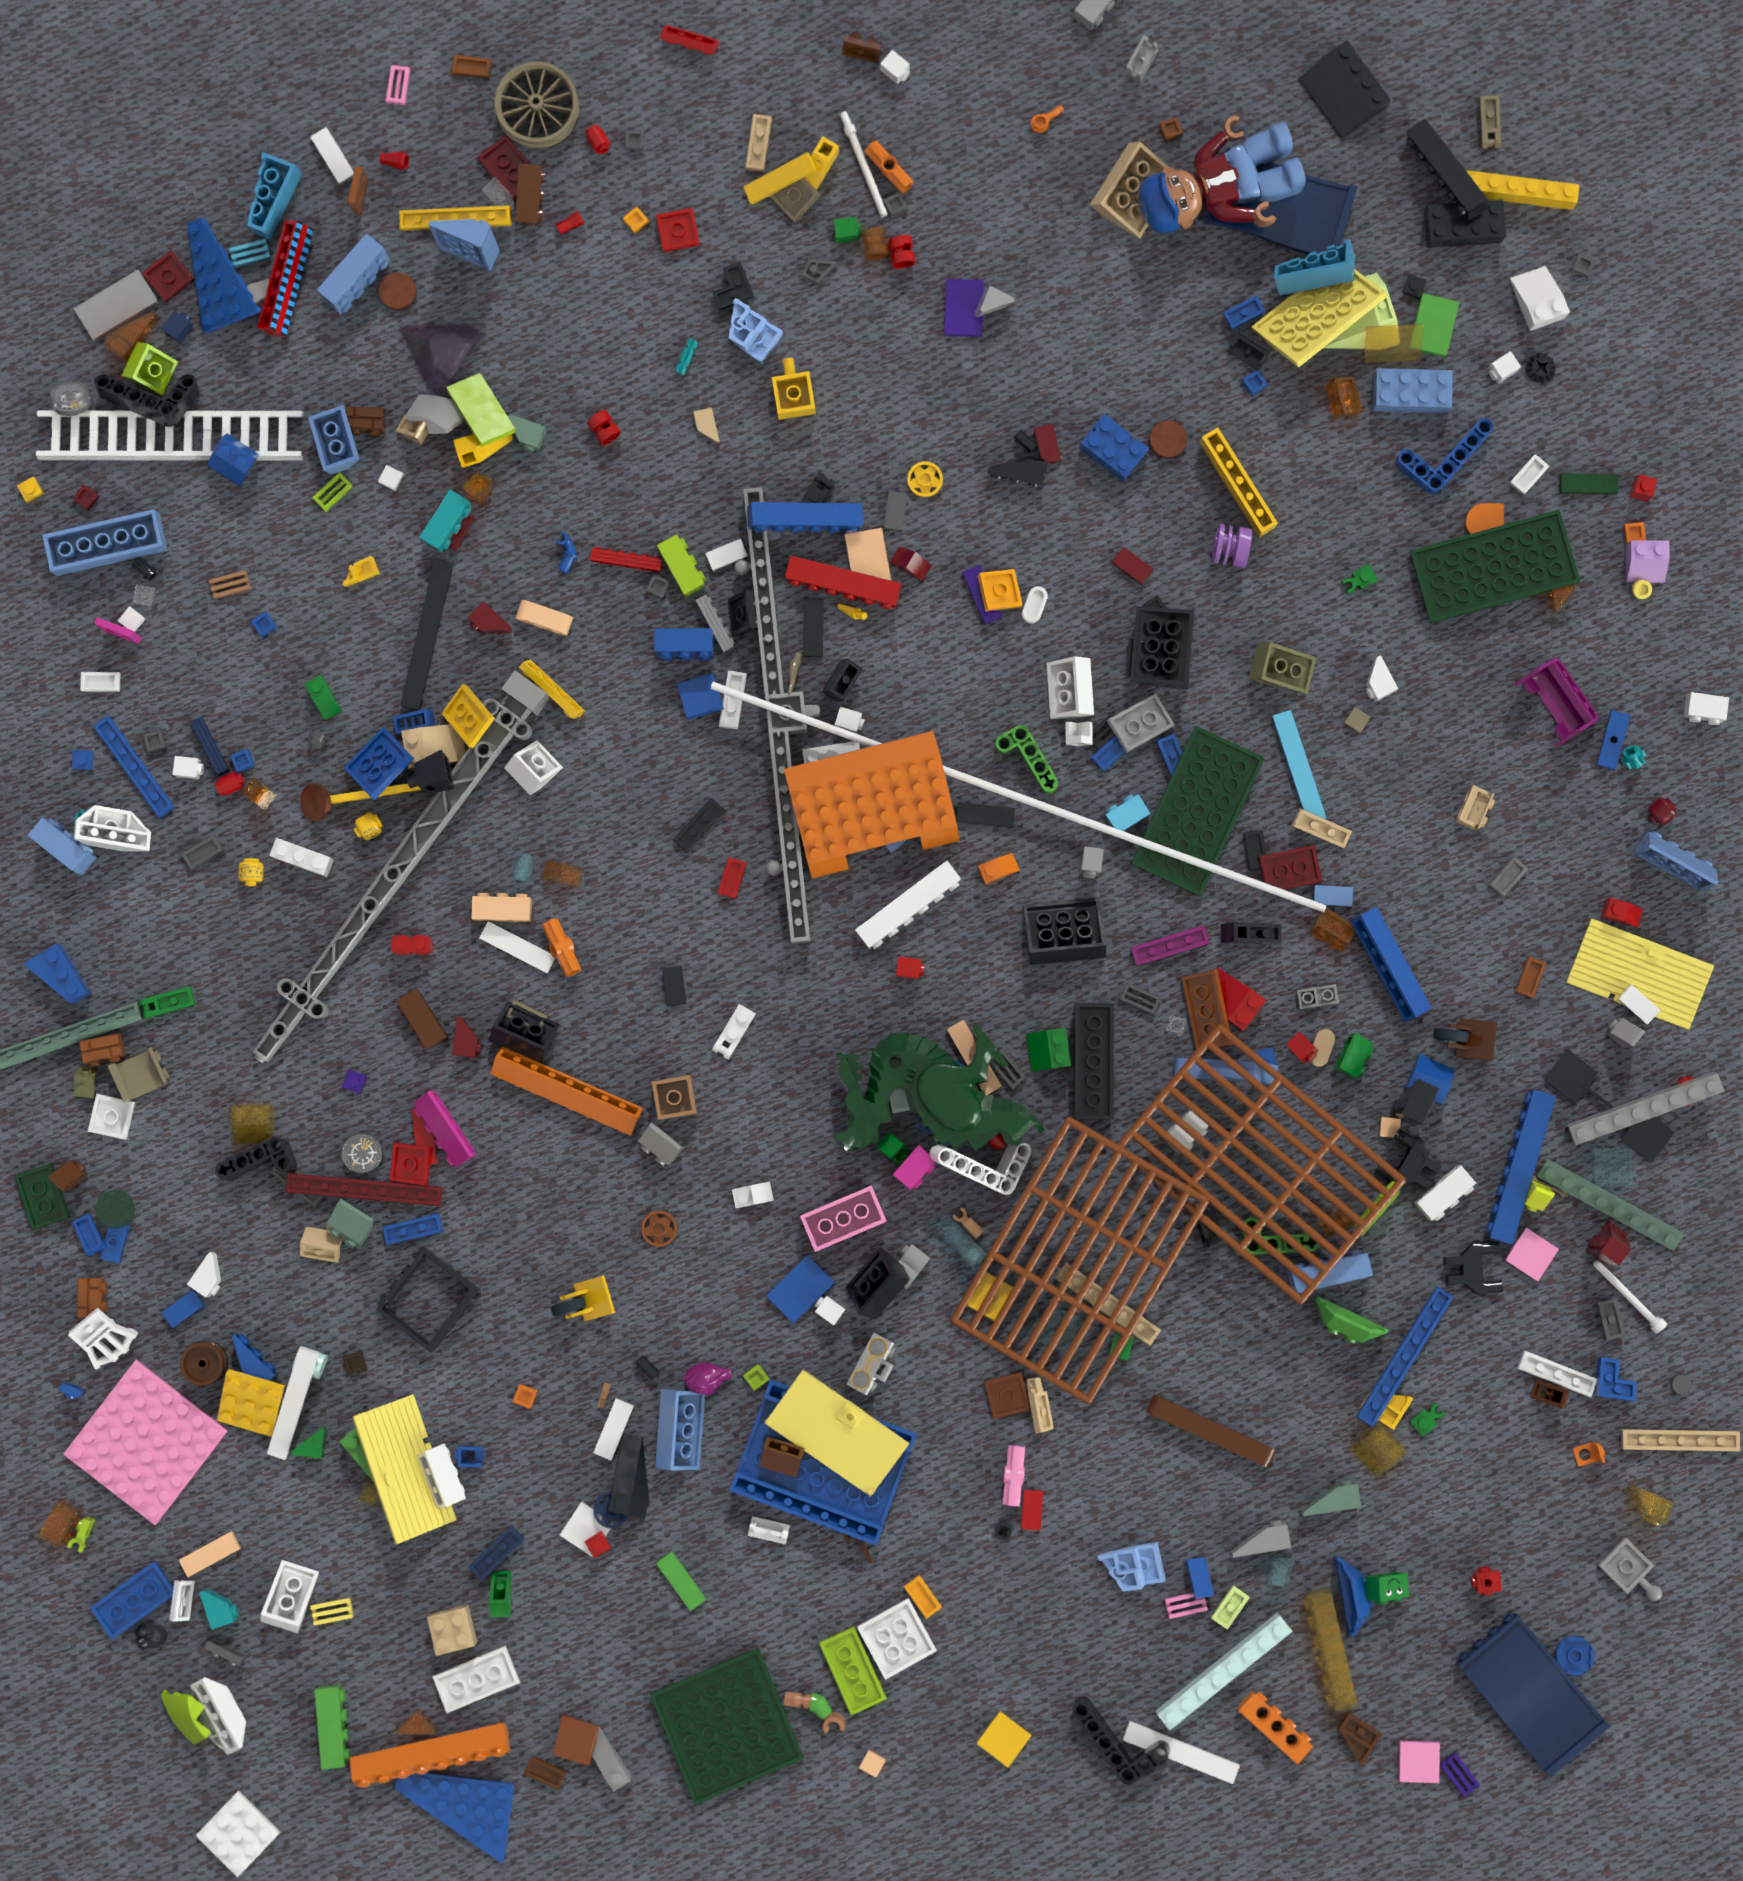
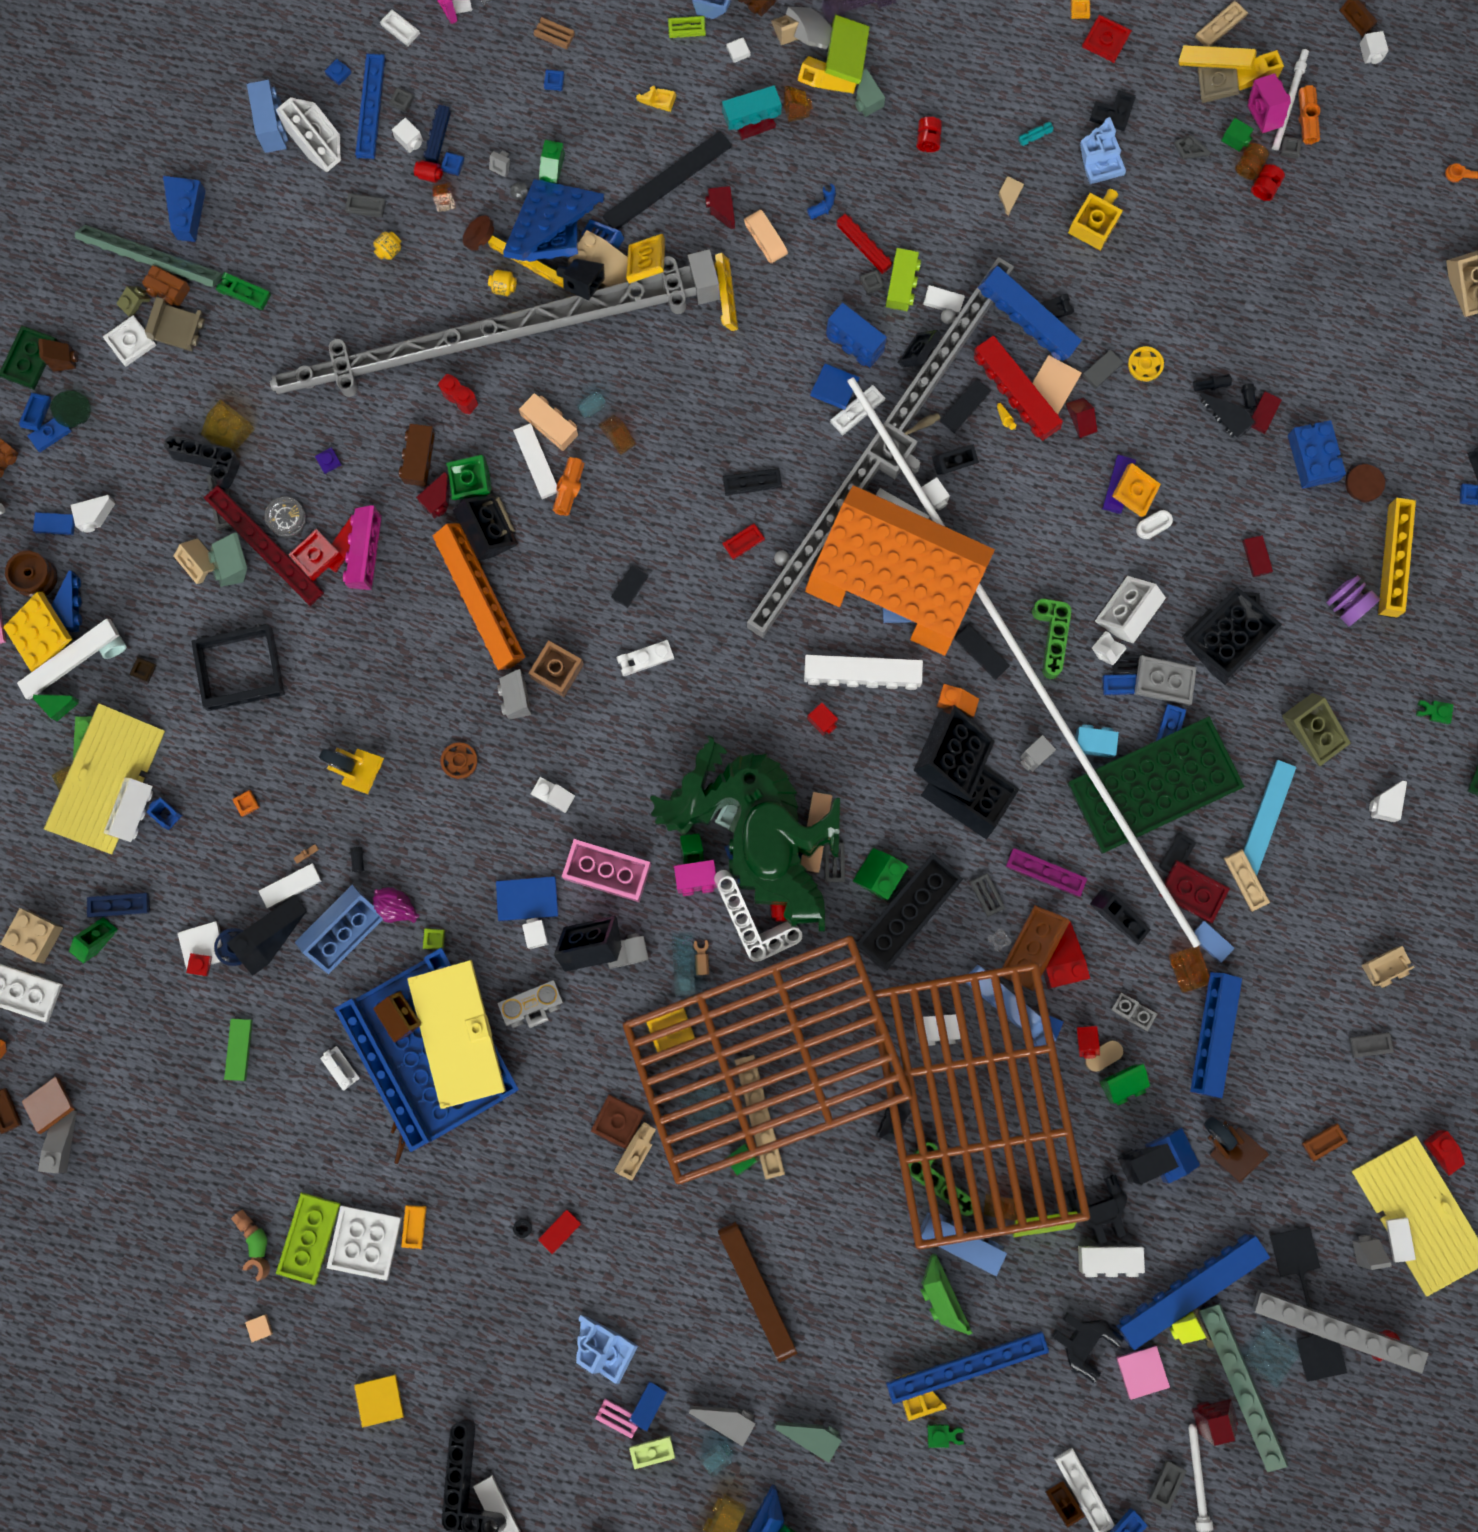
camera: 40 degrees right, 5 degrees down
white brick [269,838,334,877] -> none
blue tile [382,1213,443,1246] -> none
white slope [504,740,563,795] -> none
dark green plate [650,1647,804,1805] -> none
light grey piece [696,595,735,653] -> none
dark purple tile [944,279,984,337] -> none
light grey slope [975,286,1015,317] -> none
bright pink piece [1002,1445,1025,1506] -> none
light aqua brick [1155,1613,1292,1730] -> none
dark tan tile [1344,707,1371,734] -> none
clear yellow slope [1349,1422,1408,1477] -> none
light nougat tile [1379,1117,1401,1138] -> none
none -> green slope [446,455,491,500]
none -> light grey tile [489,150,510,177]
none -> blue wing [503,179,604,261]
none -> black slope [914,705,995,801]
none -> black axle [1193,374,1232,391]
none -> dark pink brick [1247,73,1291,133]

